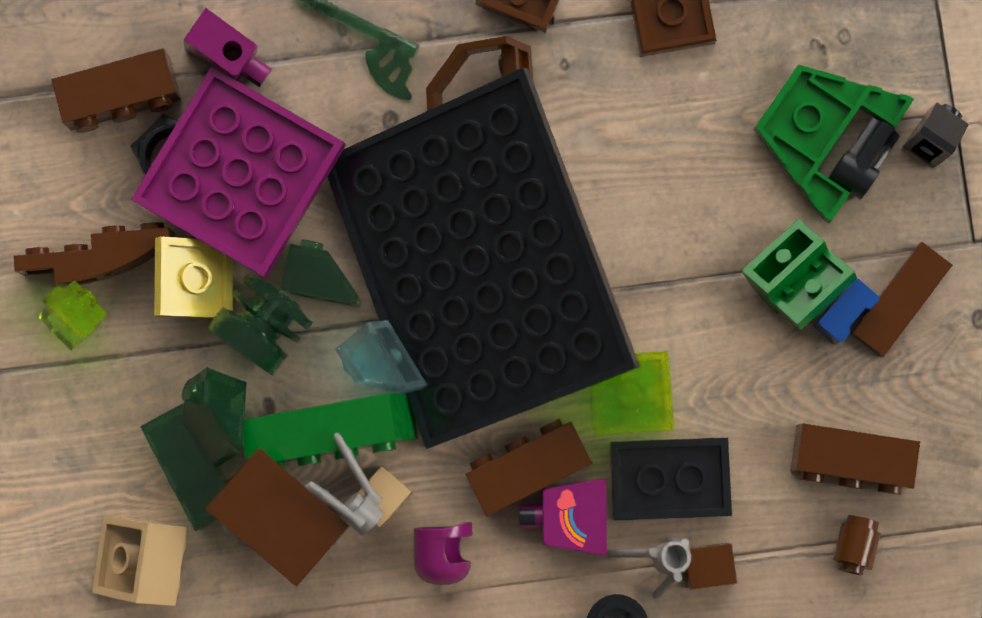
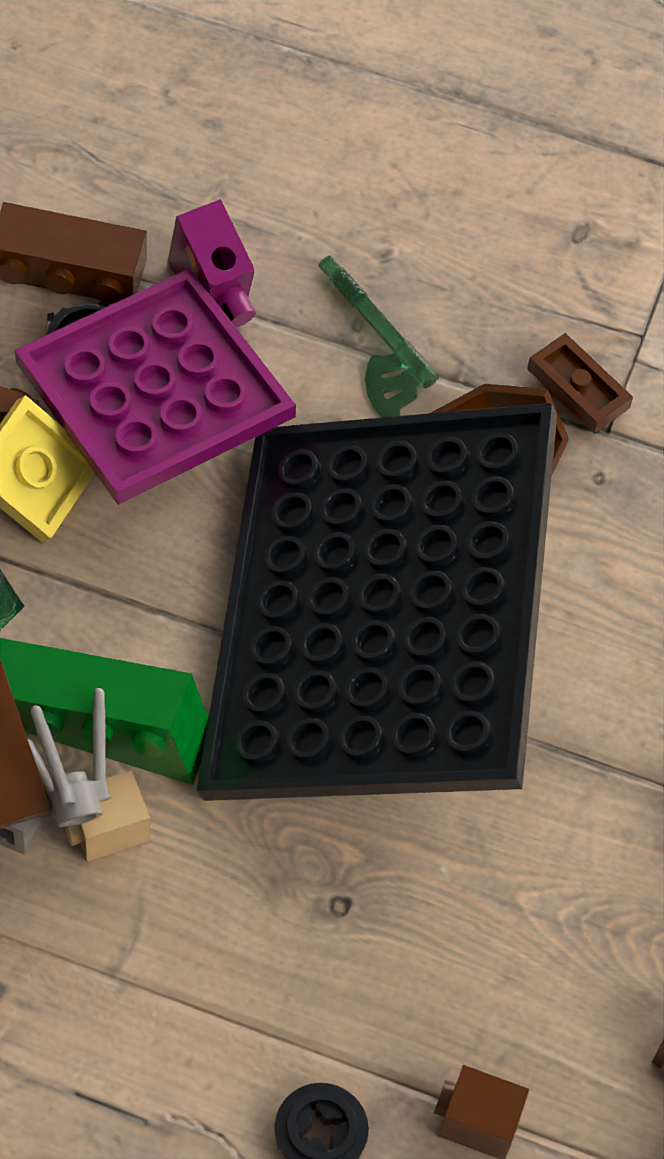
camera: 20 degrees right, 25 degrees down
clear green wheel [207,274,313,376] -> none
clear green slope [280,239,361,308] -> none
clear light blue slope [335,320,427,394] -> none
magenta helmet [414,522,473,585] -> none
reddish brown brick [466,419,593,517] -> none
magenta torso [519,479,607,555] -> none
clear neon green brick [589,351,675,437] -> none
light grey plant [607,535,691,599] -> none
black plate [610,437,732,521] -> none

